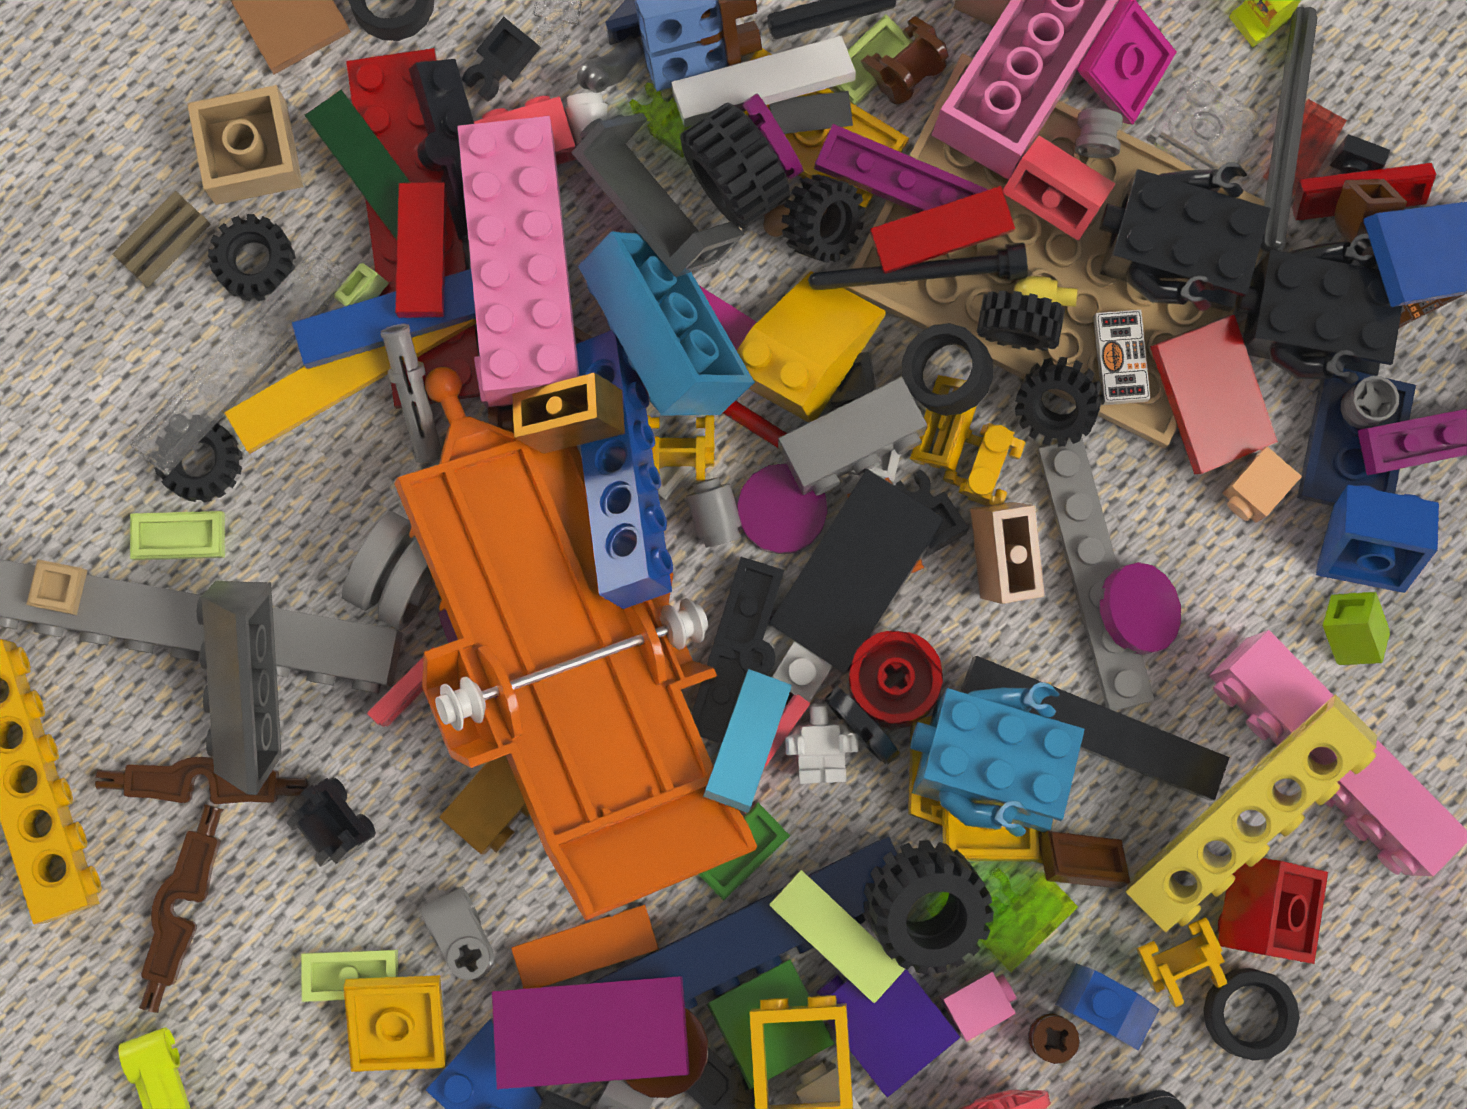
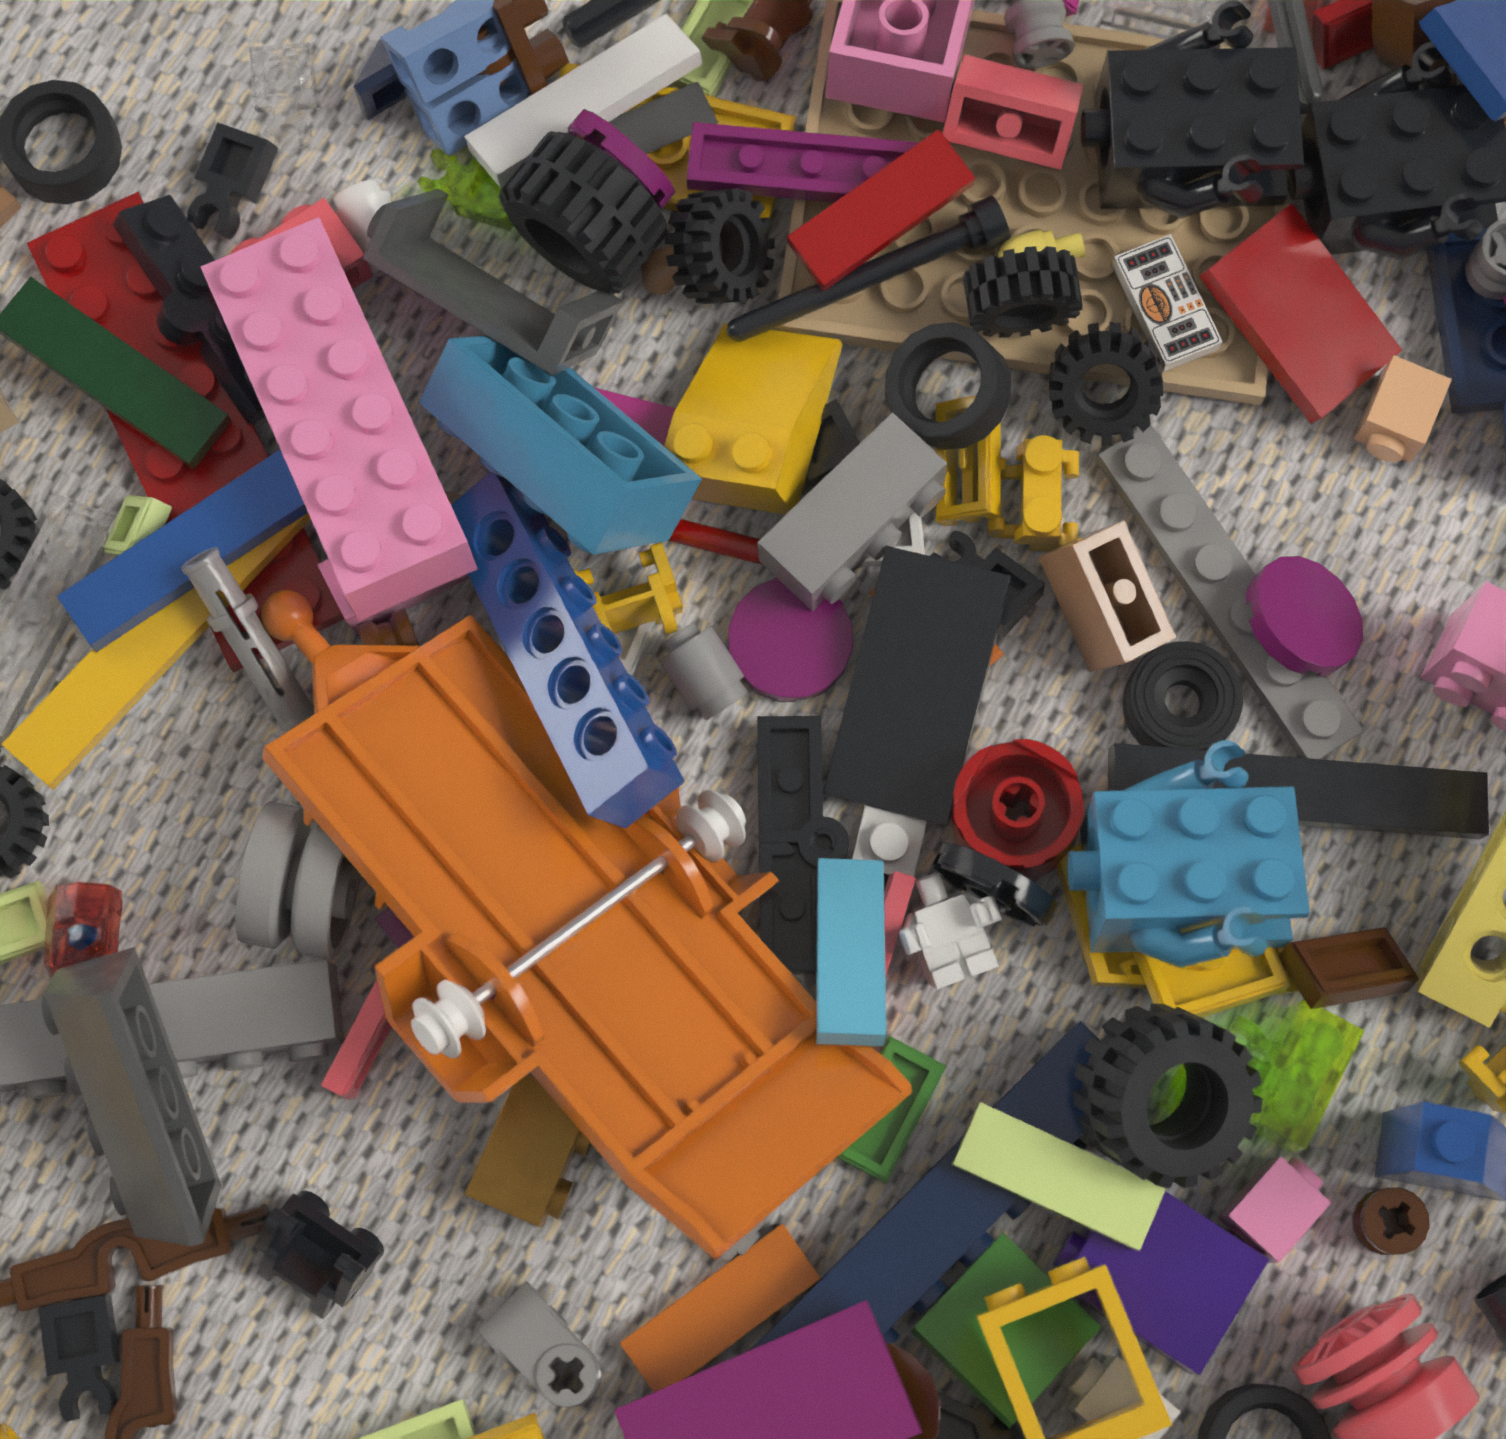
camera: 15 degrees left, 5 degrees down
red tile [395,182,447,318] -> none
pearl gold brick [512,373,625,454] -> none
flat silver arm [577,35,644,93] -> none
none -> black plate [38,1295,120,1422]
none -> clear red rock [44,882,123,979]
none -> black tyre [1122,641,1243,750]

